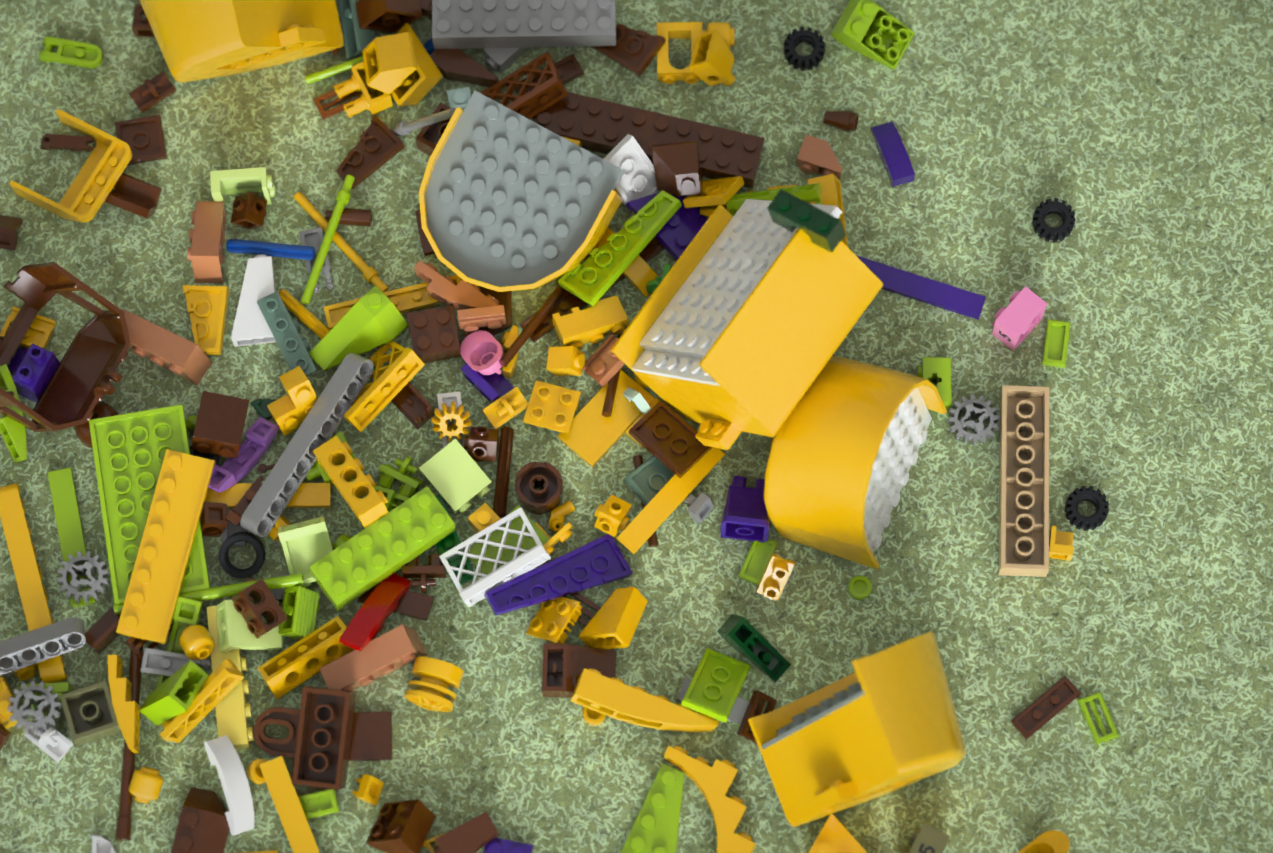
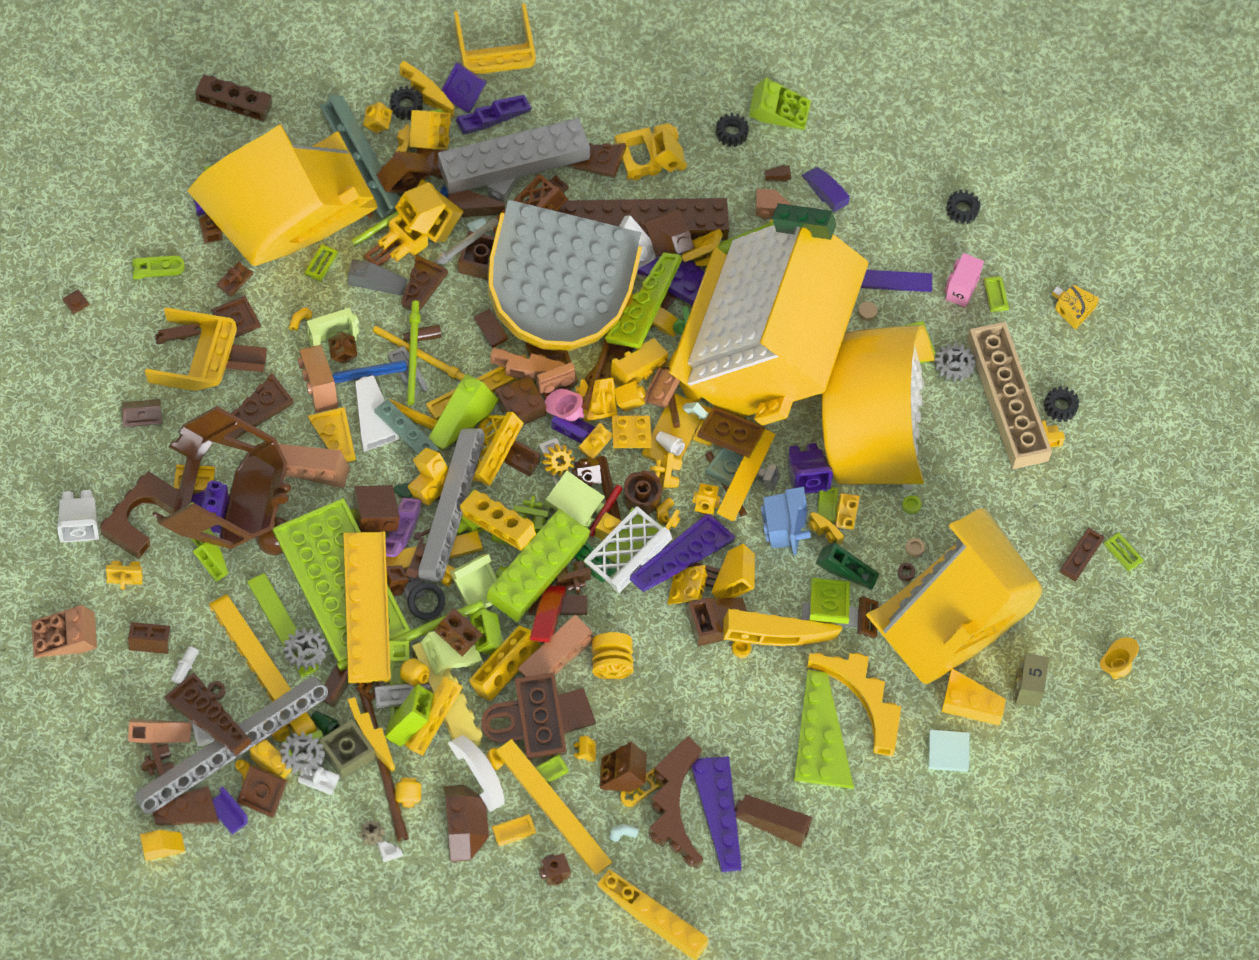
camera: 25 degrees left, 10 degrees down
none -> reddish brown wing [225,373,294,439]
none -> yellow arm [289,307,313,331]
none -> lime tile [304,244,338,282]
none -> dark green cone [311,711,340,736]
none -> dark grey slope [348,259,407,296]
none -> dark tan gear [359,820,385,846]
none -> yellow wing [588,378,618,420]
none -> red bar [589,484,623,537]
none -> yellow hips [649,453,682,490]
none -> white cone [656,431,685,456]
none -> medium blue piece [761,487,811,555]
none -> yellow slope [808,512,844,545]
none -> tan tile [858,302,877,321]
none -> reddish brown bush [897,563,915,582]
none -> tan tile [905,538,925,558]
none -> torso [1052,285,1099,330]

